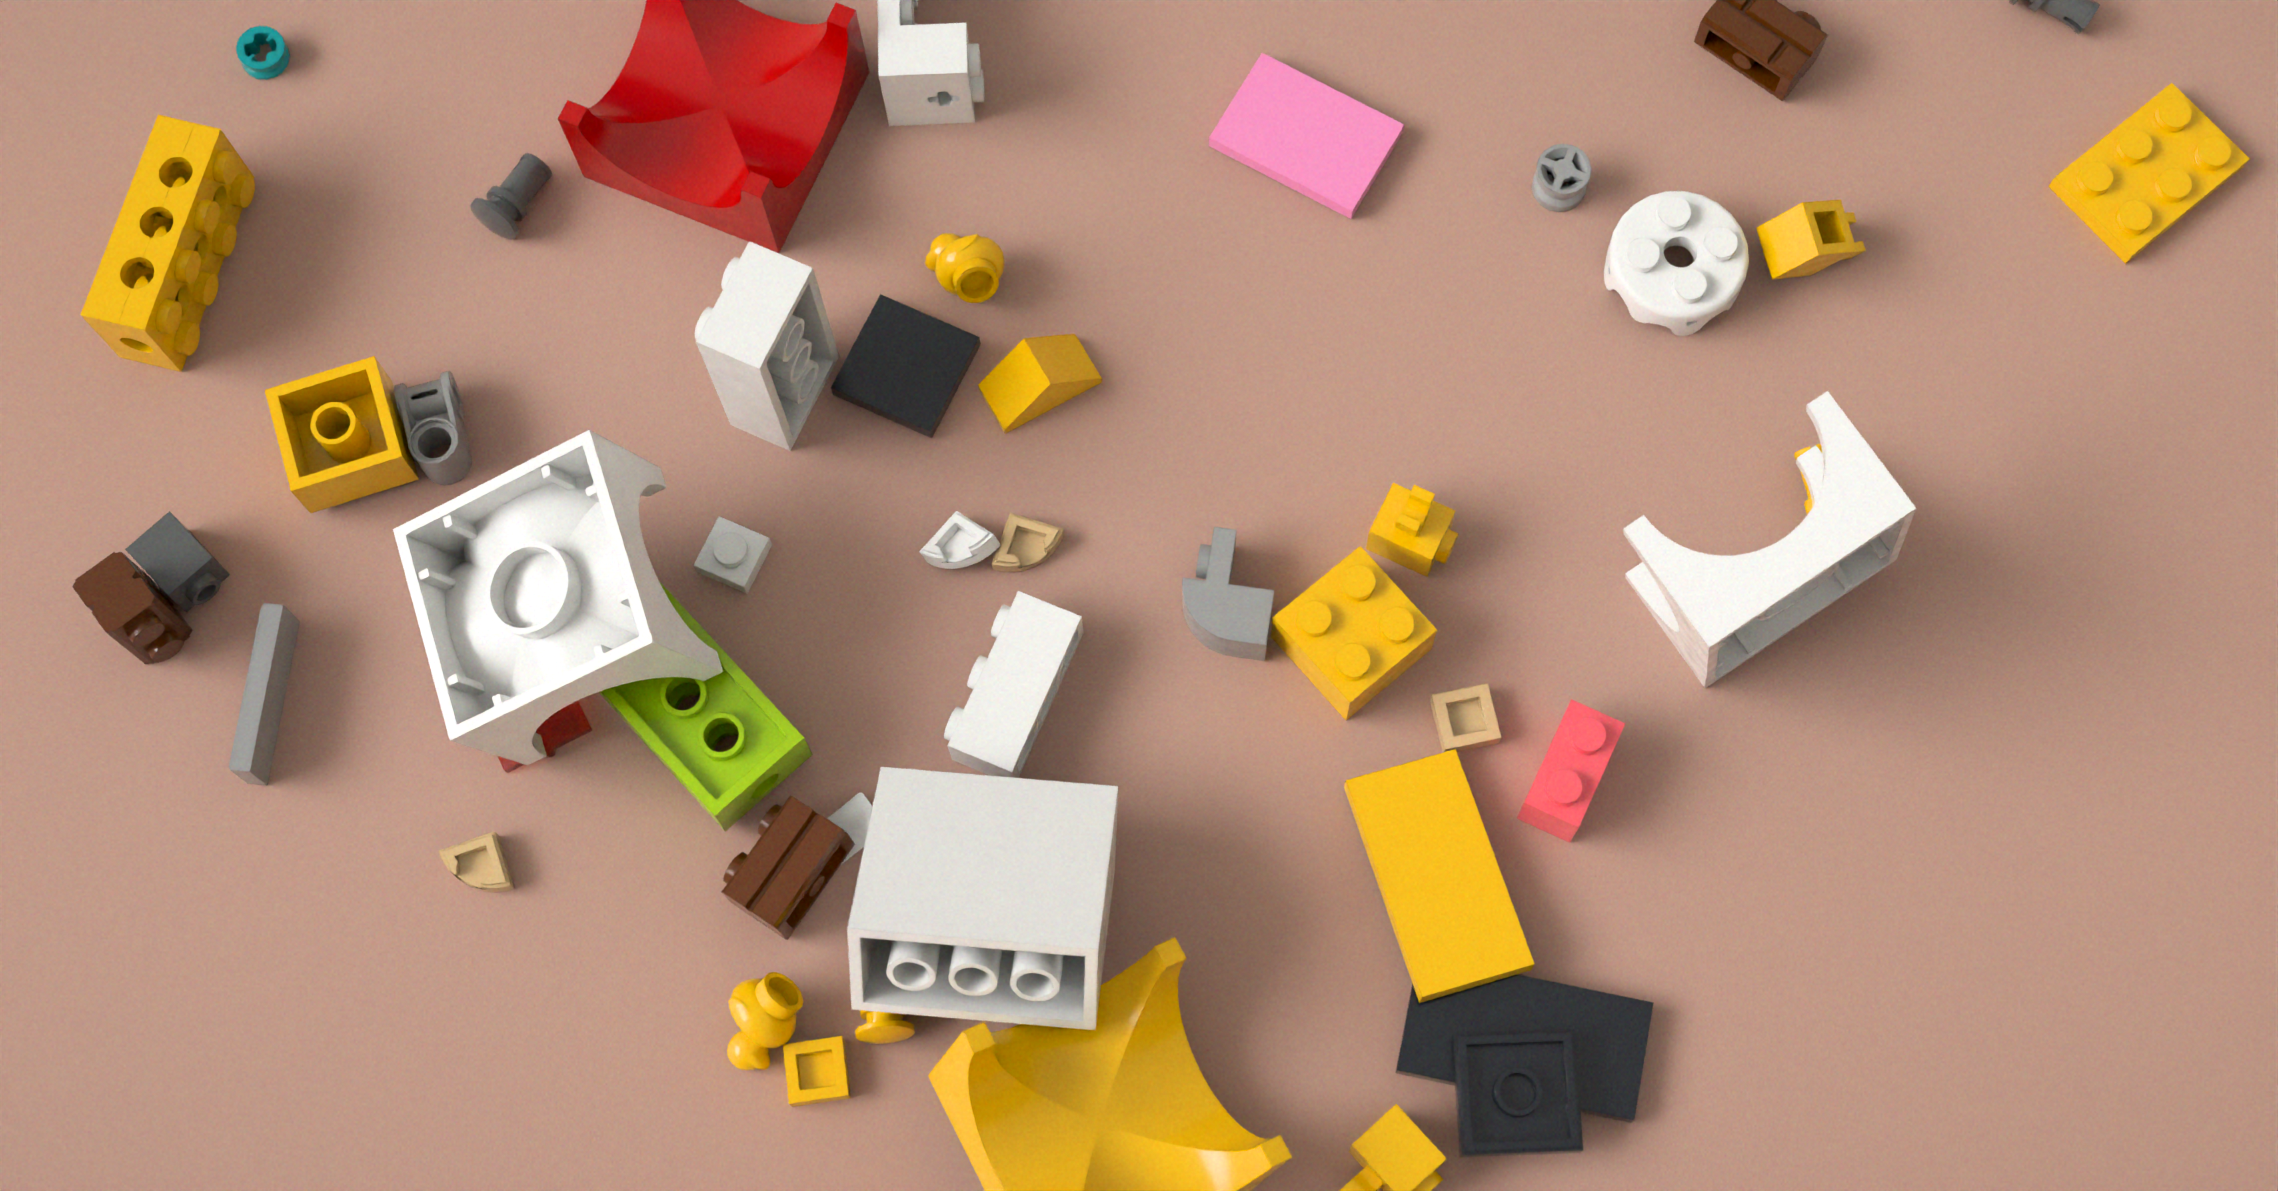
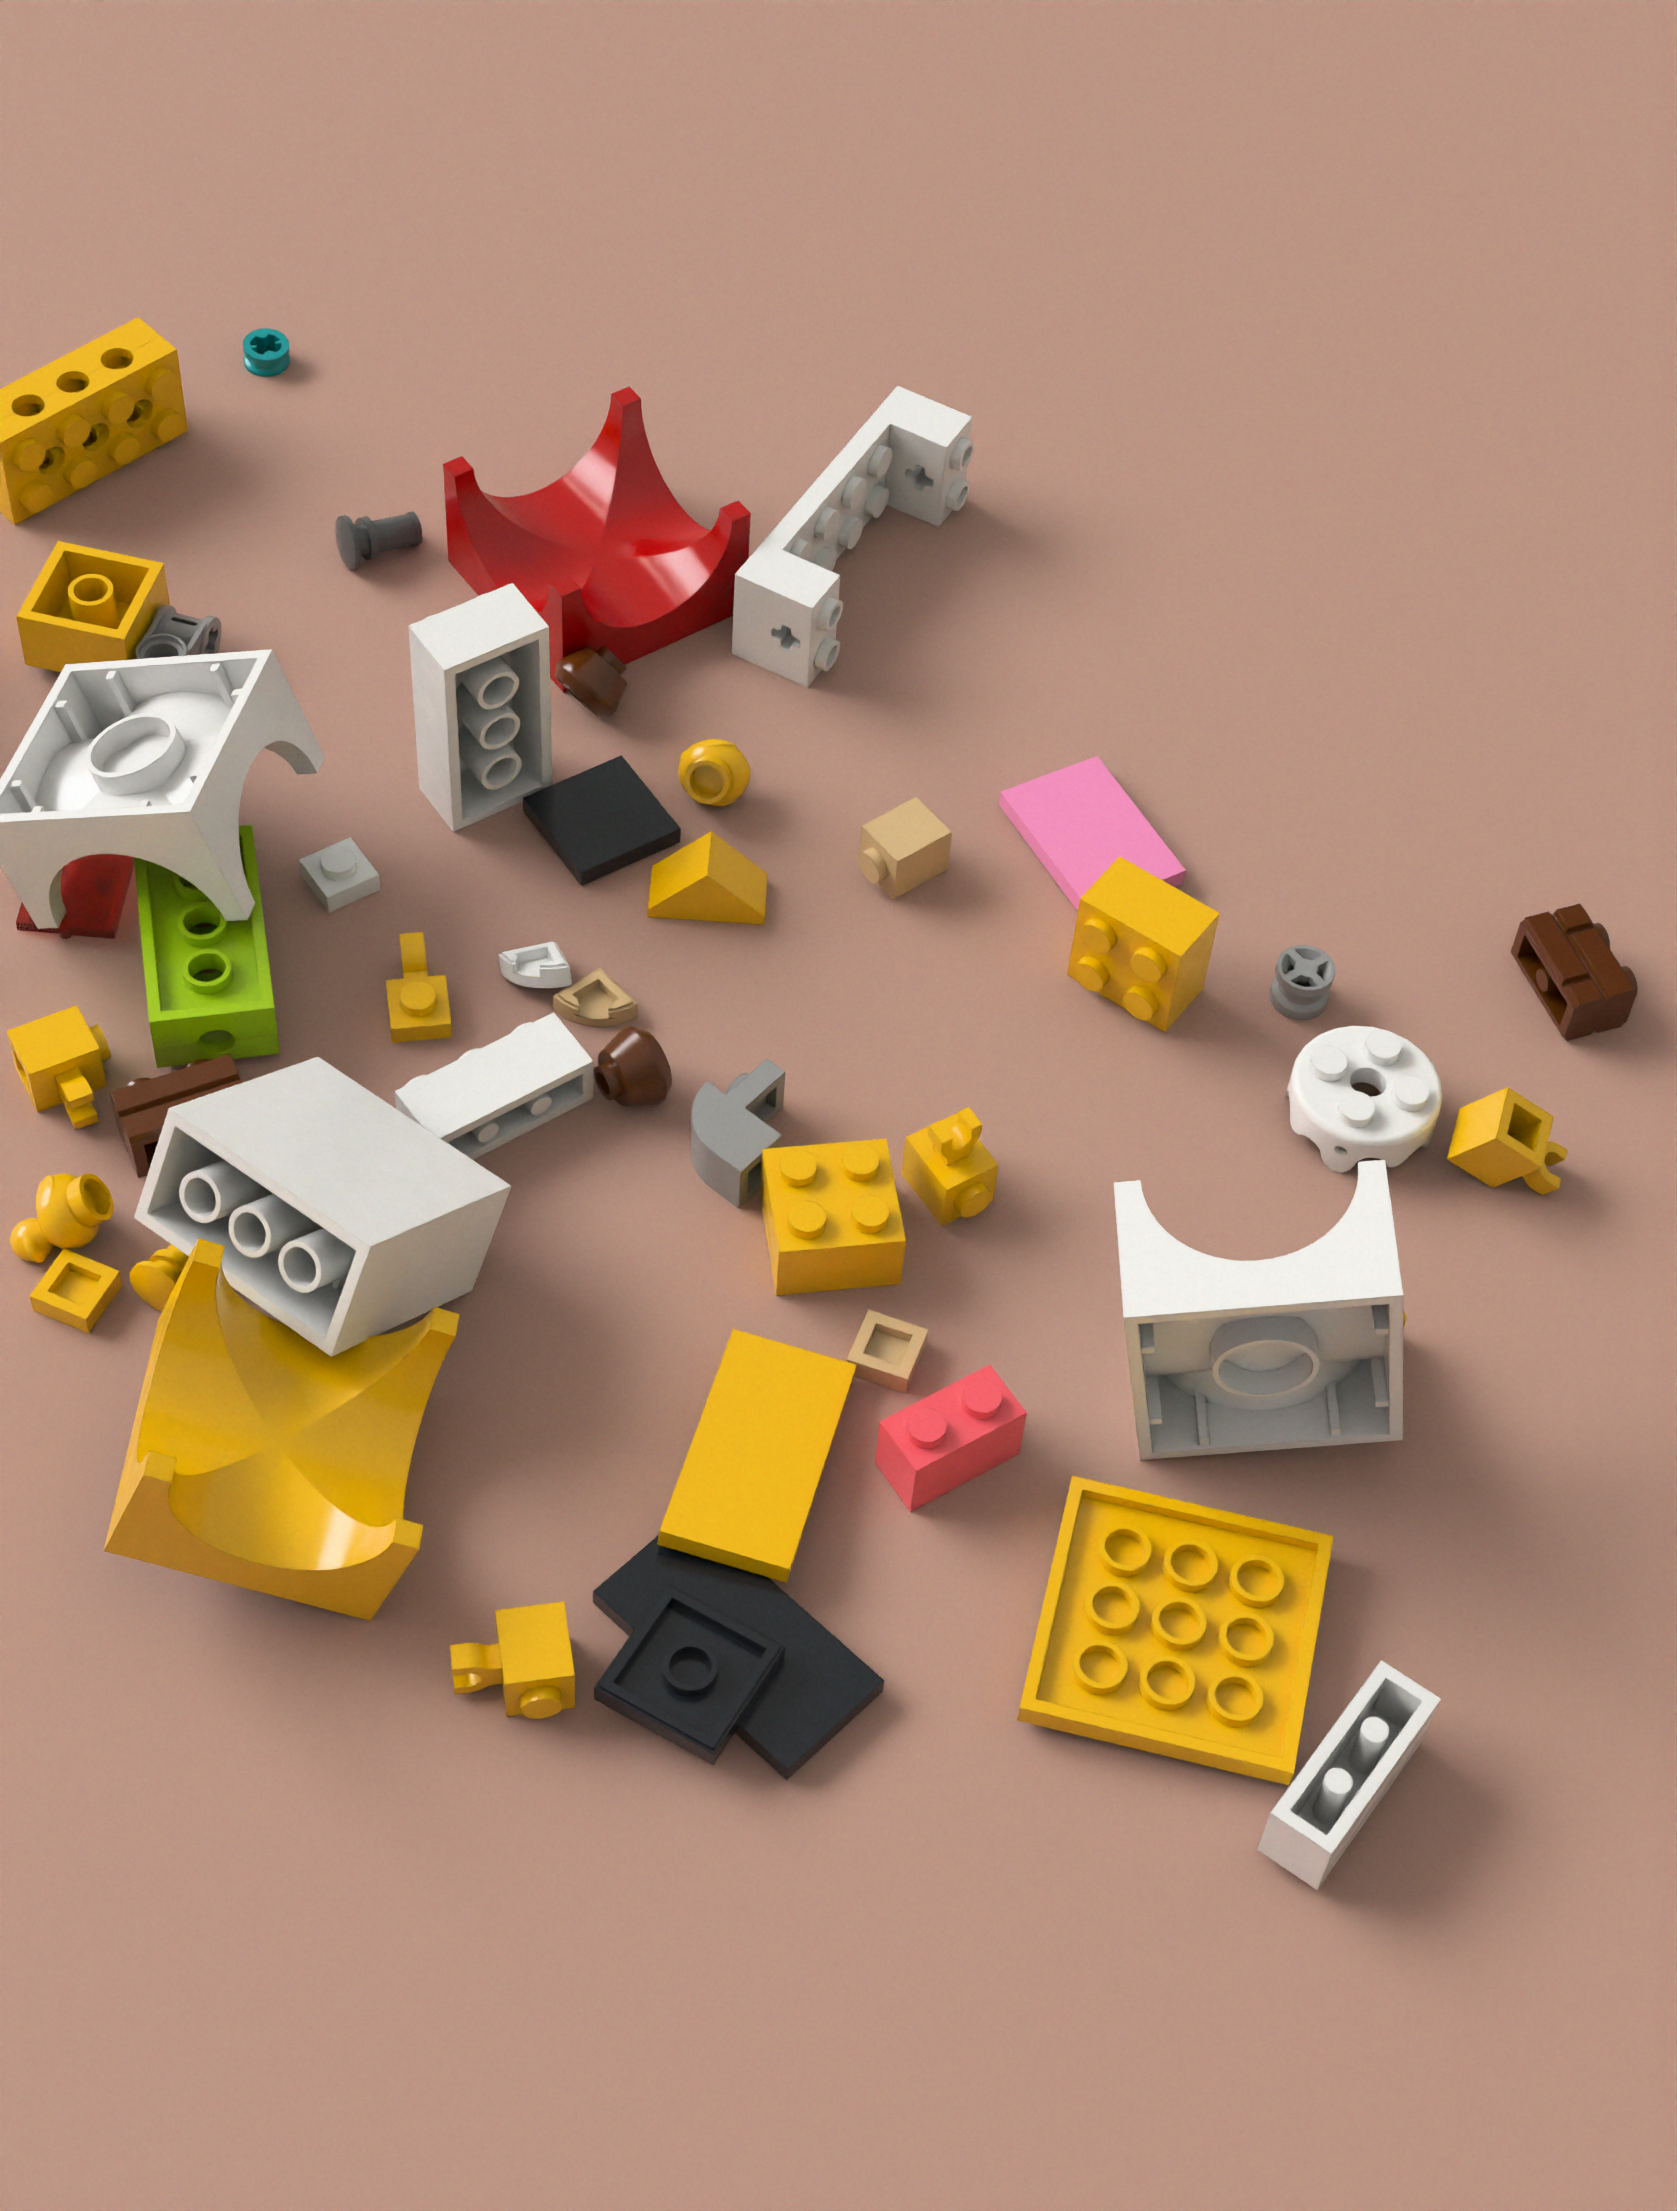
camera: 25 degrees right, 20 degrees down
none -> yellow brick [7,1005,111,1130]
none -> yellow plate [386,932,452,1043]
none -> reddish brown cone [555,645,627,718]
none -> reddish brown cone [594,1026,672,1106]
none -> tan brick [858,797,952,900]
none -> yellow plate [1017,1475,1334,1785]
none -> yellow brick [1067,856,1220,1032]
none -> white brick [1257,1660,1441,1890]

